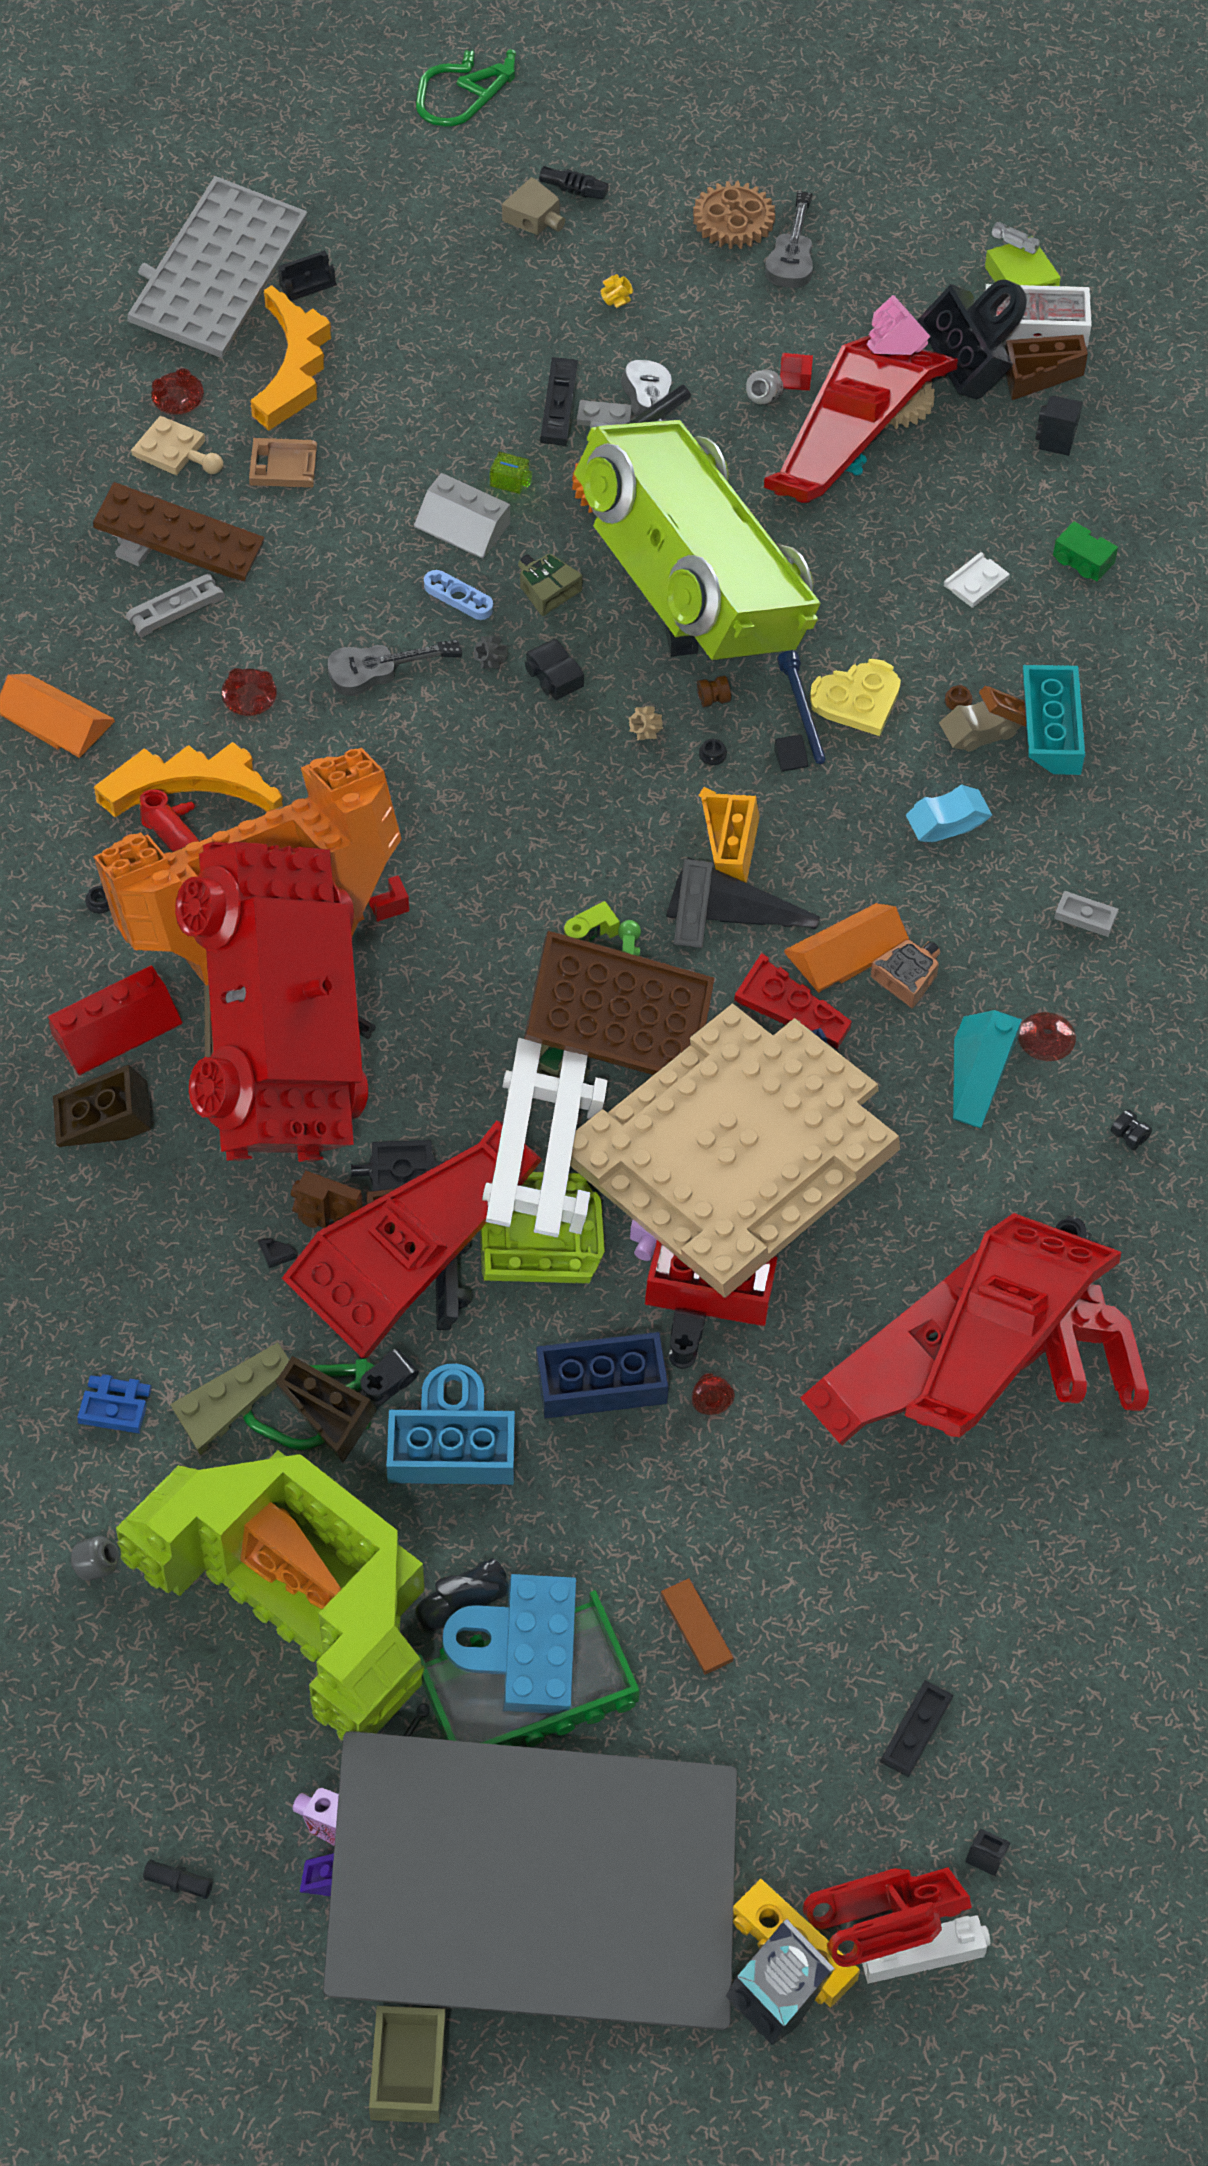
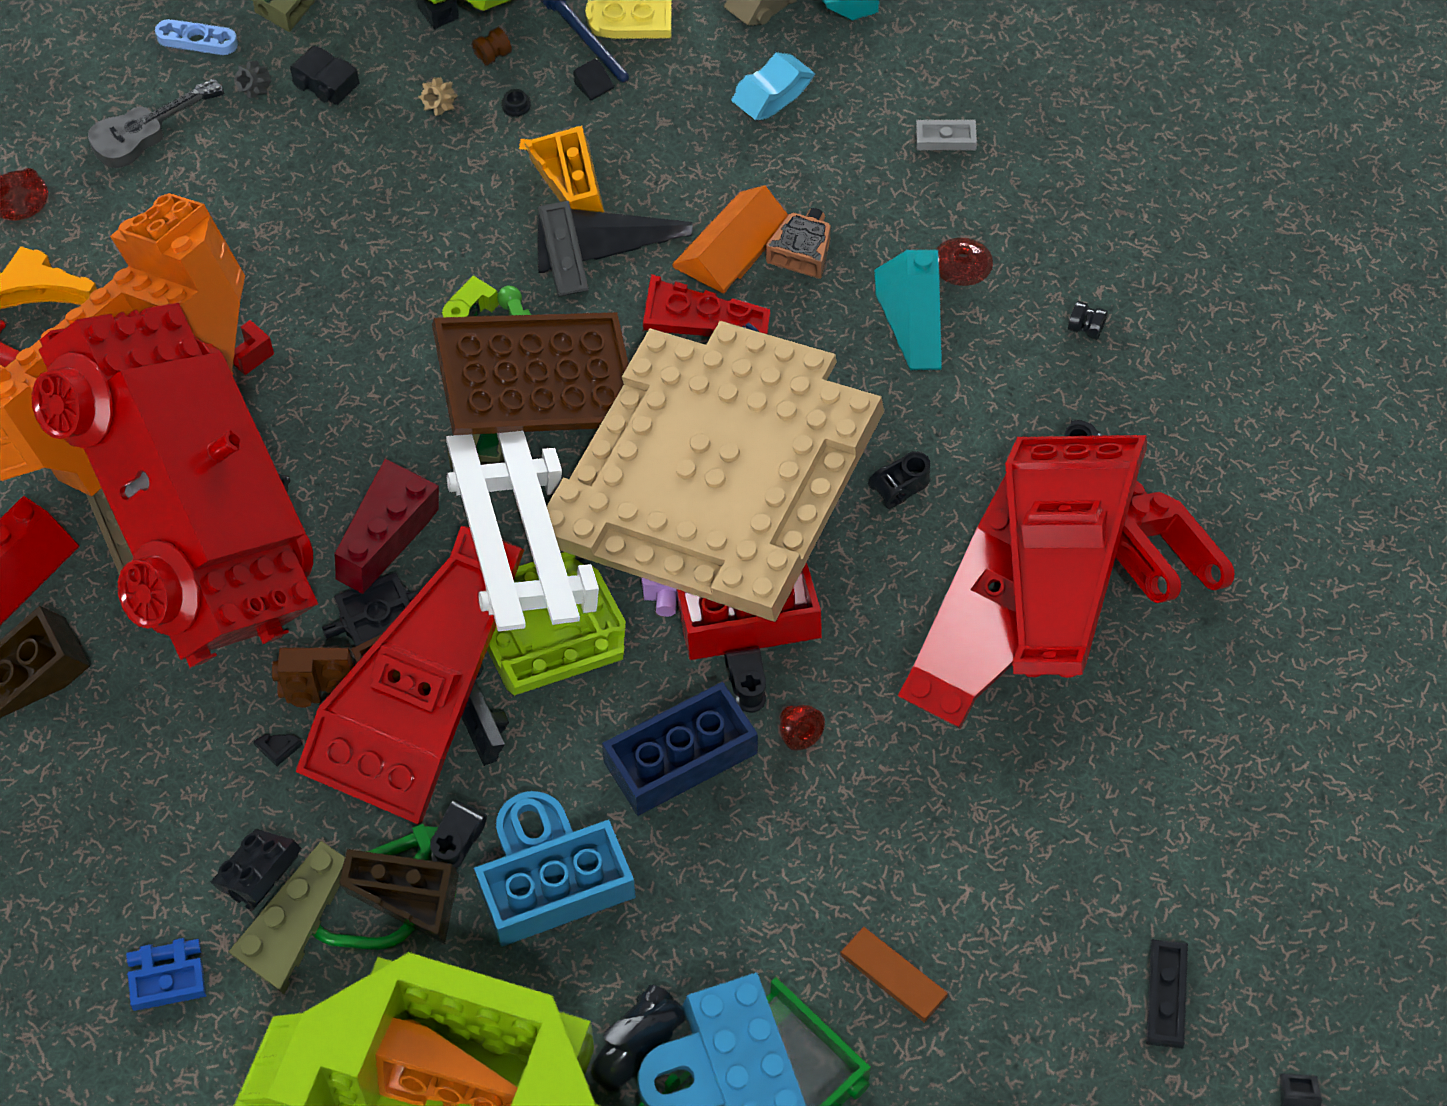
camera: 20 degrees left, 0 degrees up
none -> black plate [211,829,302,911]
none -> dark red wedge [334,459,439,594]
none -> black piece [868,451,930,509]

